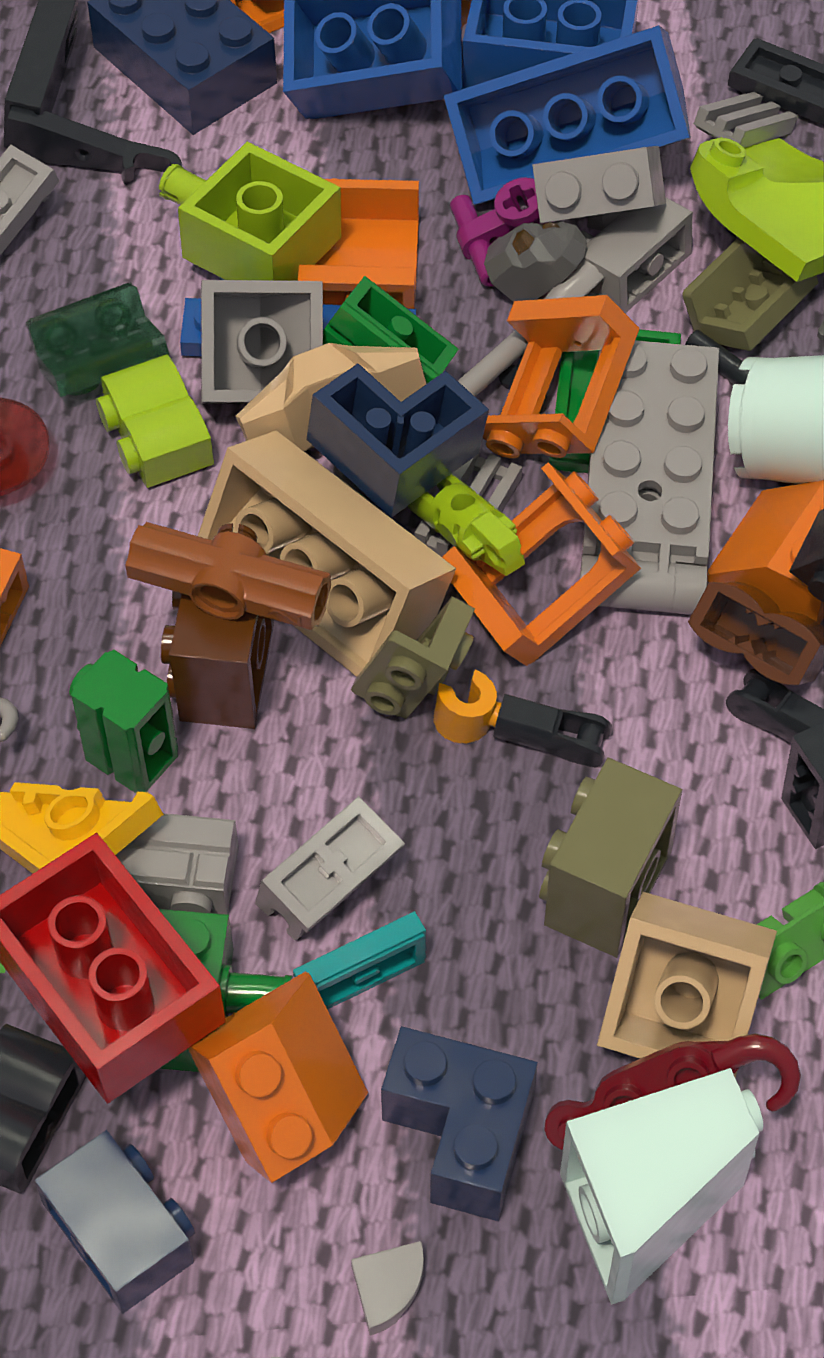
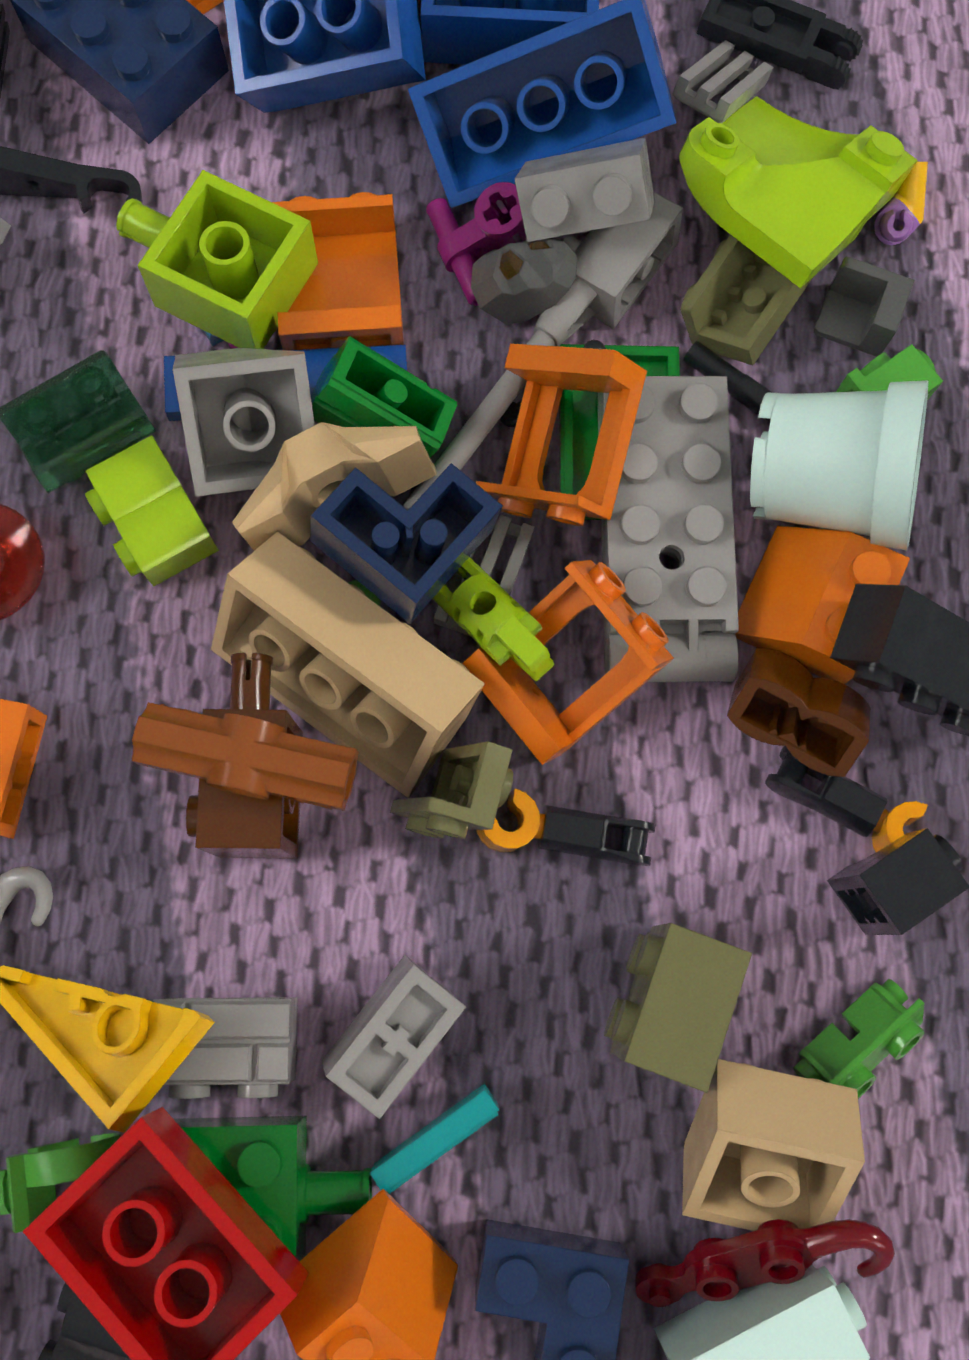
camera: 10 degrees left, 20 degrees up
green brick [69,649,178,793] -> none

